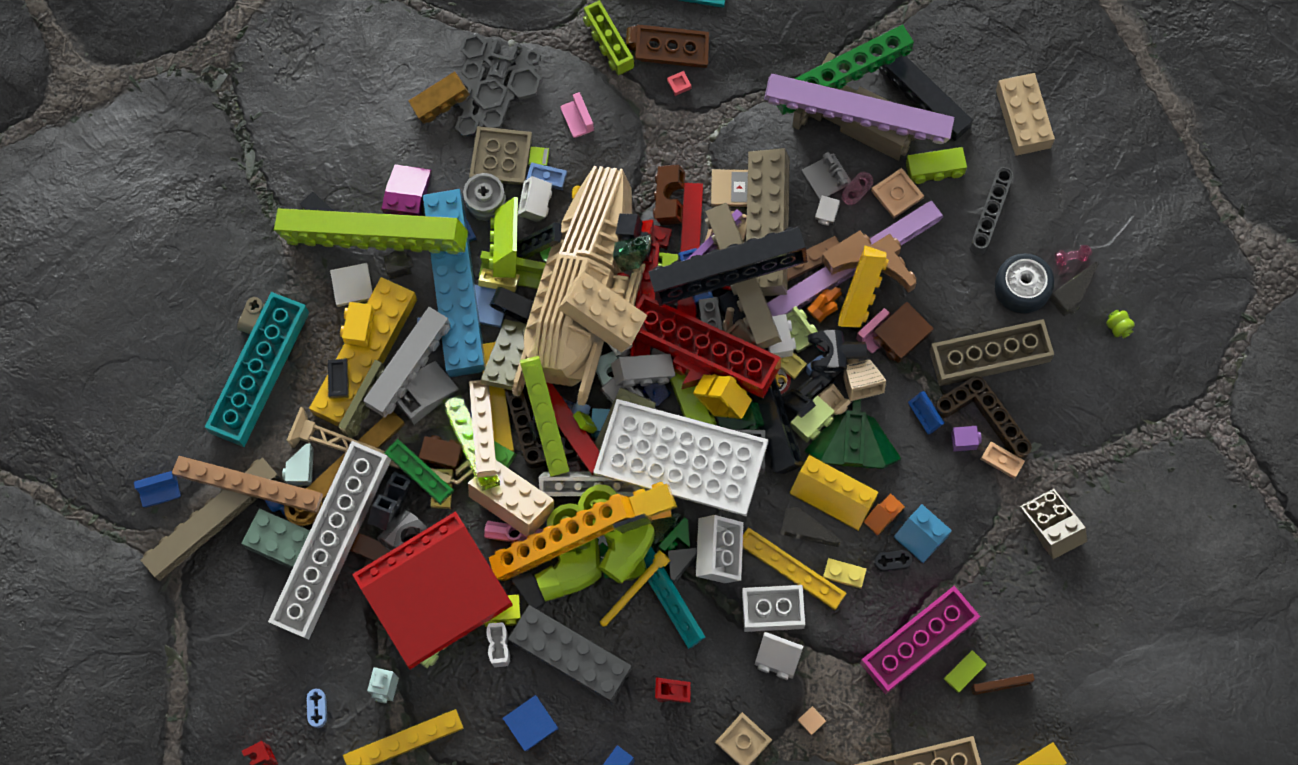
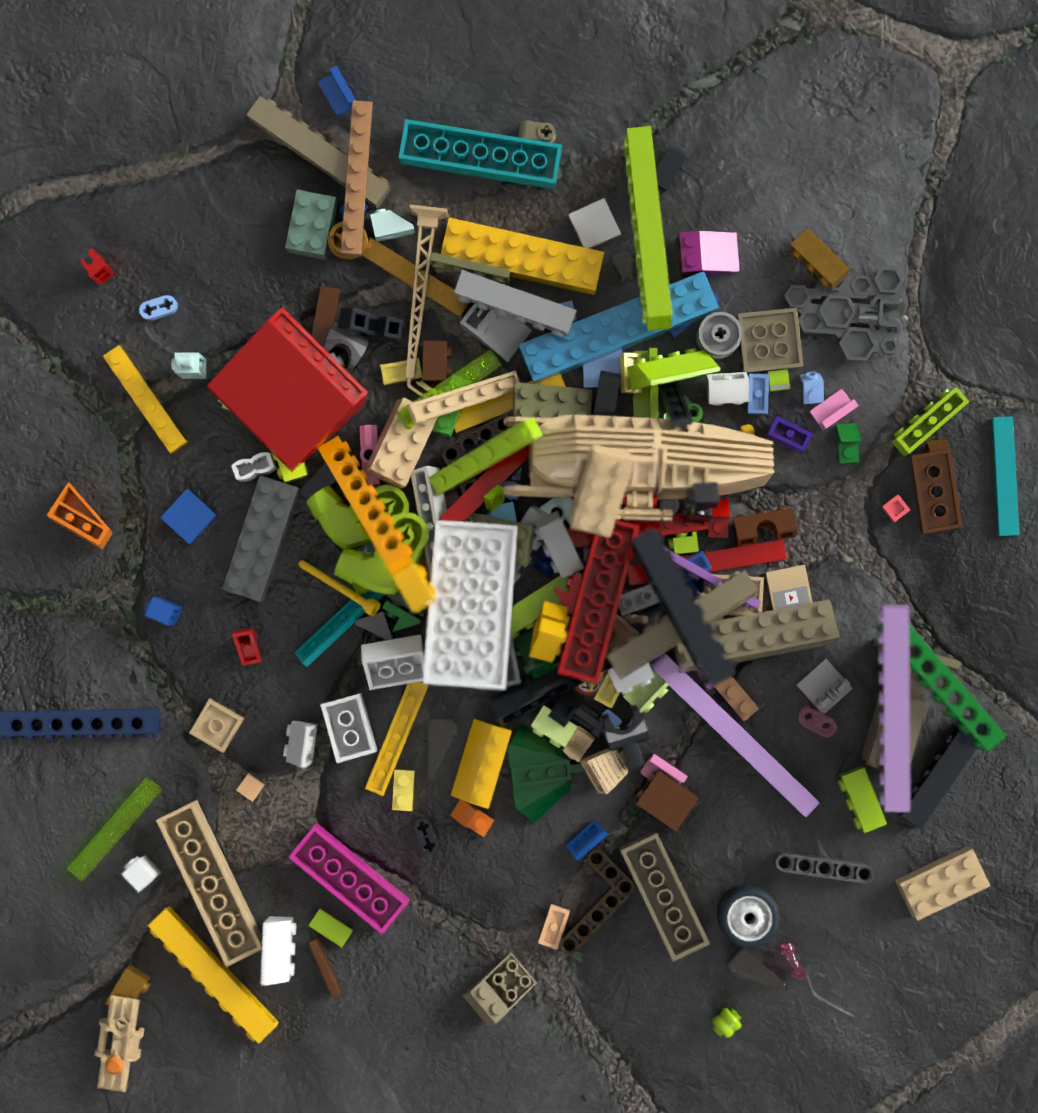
camera: 75 degrees right, 15 degrees up
white brick [268,441,391,640] -> none
black tile [328,359,349,399] -> none
yellow brick [340,302,375,347] -> none
green tile [384,439,454,505] -> none
clear green slope [613,235,652,272] -> none
piece [613,513,653,533] -> none
orange rock [806,287,842,322] -> none
white brick [815,195,840,226] -> none
medium nougat arch [821,231,916,293] -> none
yellow slope [838,246,889,327] -> none
light nougat plate [871,168,924,219] -> none
dark azure slope [894,504,952,563] -> none
medium lavender brick [951,426,982,451] -> none
none -> white slope [261,916,296,985]
none -> dark purple brick [765,416,813,454]
none -> light blue bracket [800,372,824,404]
none -> green slope [835,423,861,464]

